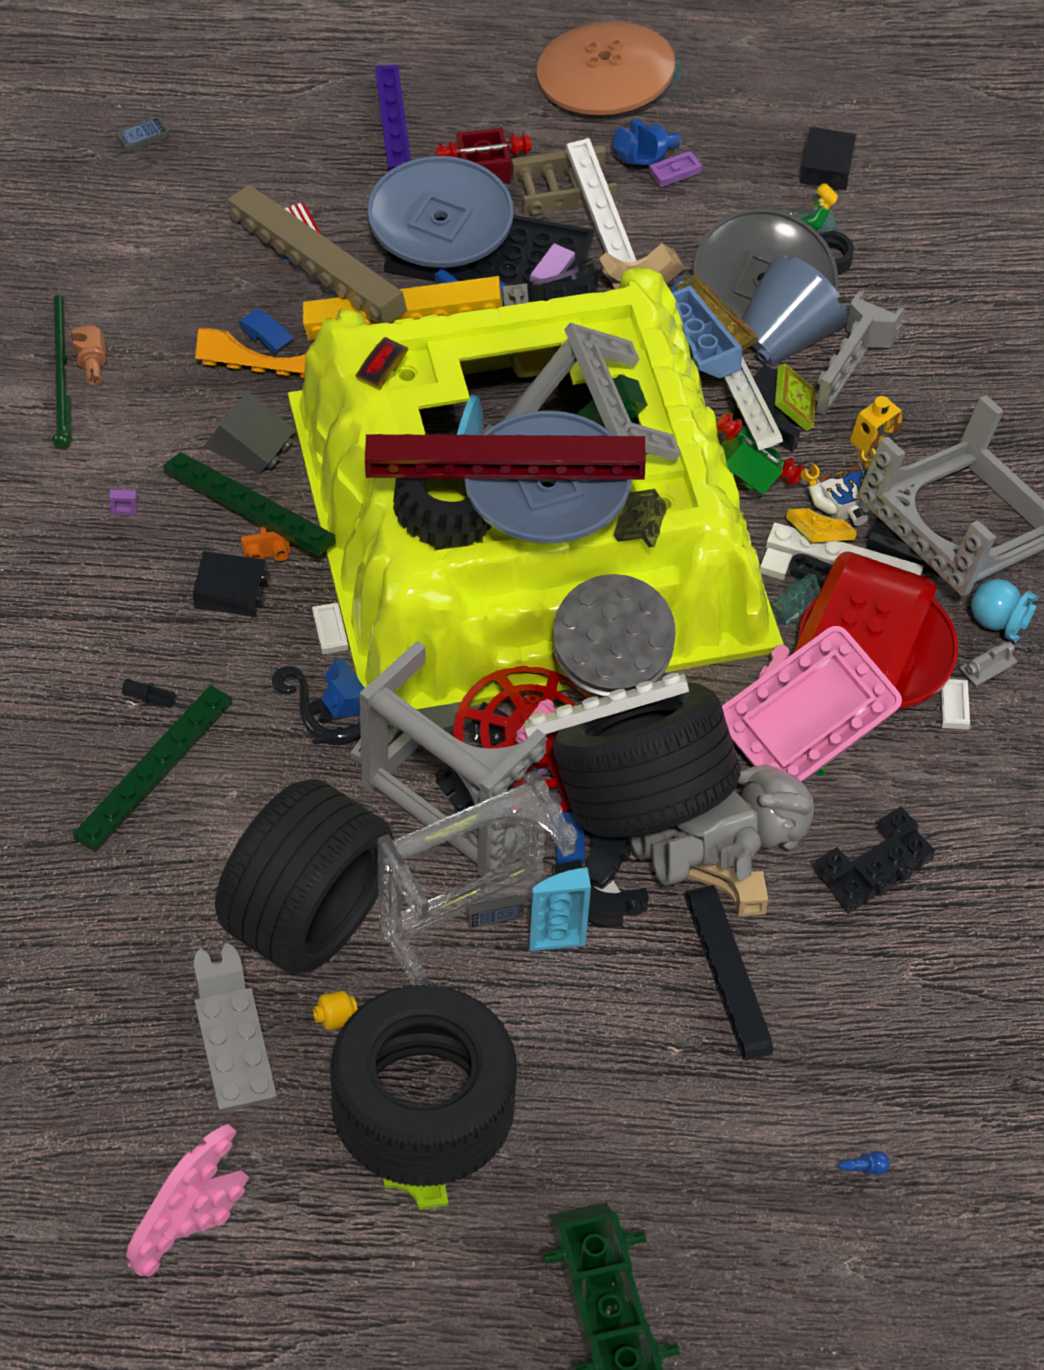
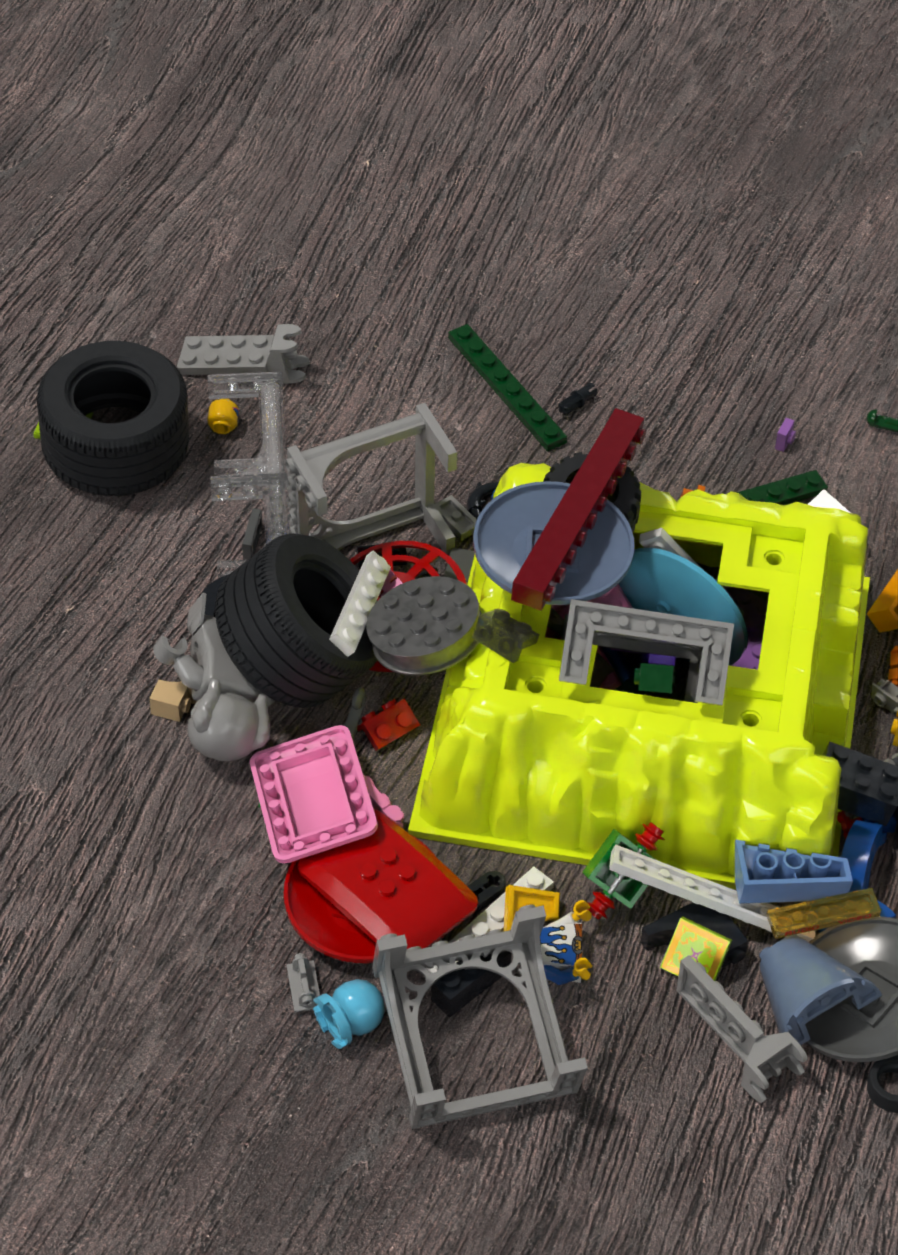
camera: 115 degrees right, 5 degrees down
bright pink plate [126,1124,249,1277] -> none
black brick [193,551,270,617] -> none
black tyre [215,779,395,974] -> none
slope [355,337,408,390] -> none
medium azure slope [529,867,591,951] -> none
black beam [685,885,773,1061] -> none
white tile [760,548,793,580] -> none
clear light blue hinge [773,573,821,625] -> none
black bracket [814,806,936,914] -> none
yellow torso [850,396,902,457] -> none
white tile [940,679,970,729] -> none

